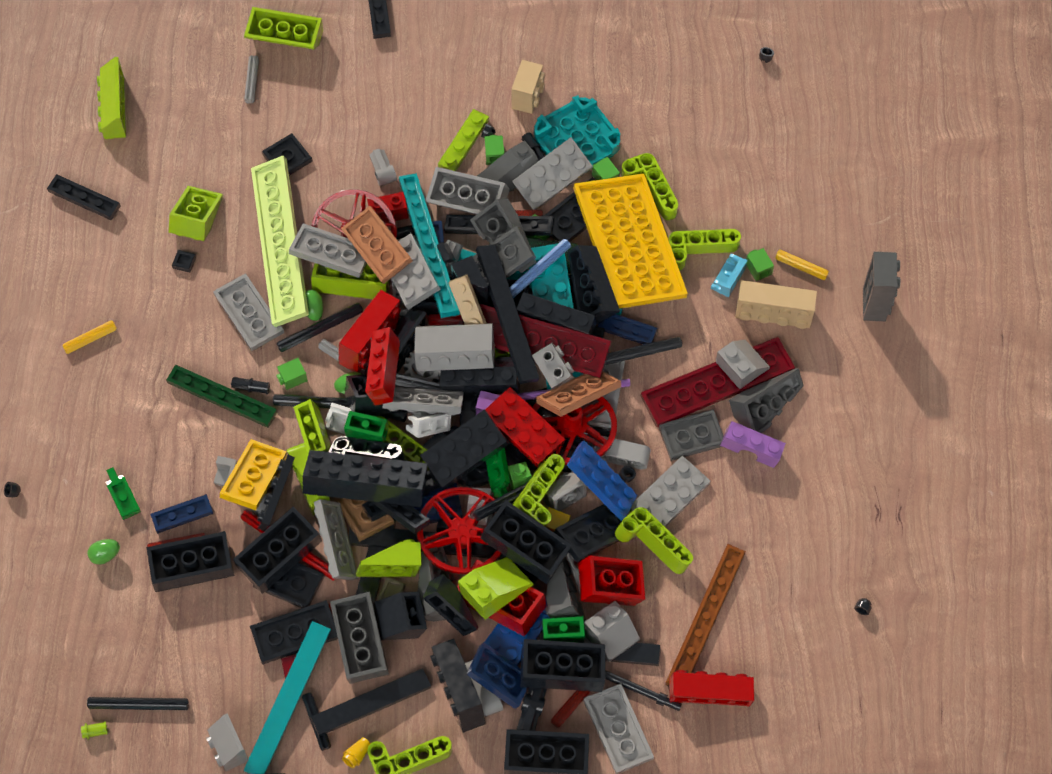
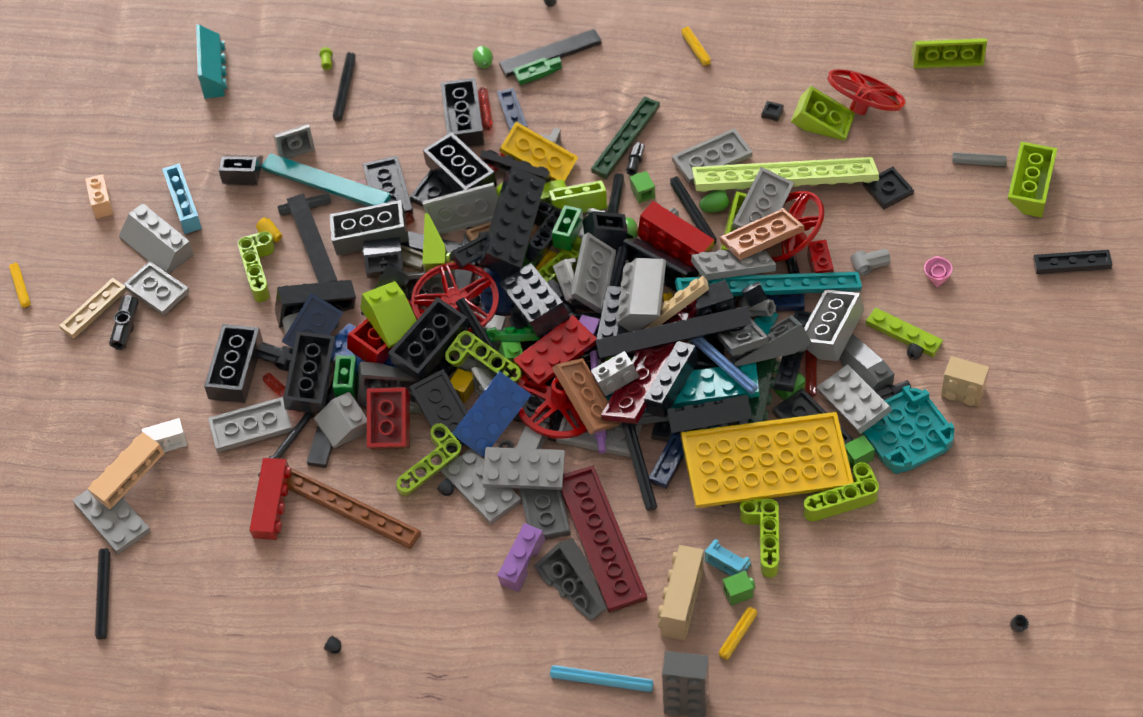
camera: 100 degrees right, 10 degrees down
black plate [47,174,121,220] -> none
red brick [365,327,400,406] -> none
bright green brick [485,135,504,165] -> none
light grey slope [716,340,770,389] -> none
none -> black hinge [437,478,454,496]
none -> light grey plate [482,447,565,490]
none -> tile [499,28,602,78]
none -> medium azure axle [550,665,654,692]
none -> red wheel [827,69,906,115]
none -> bright pink hat [924,256,953,287]

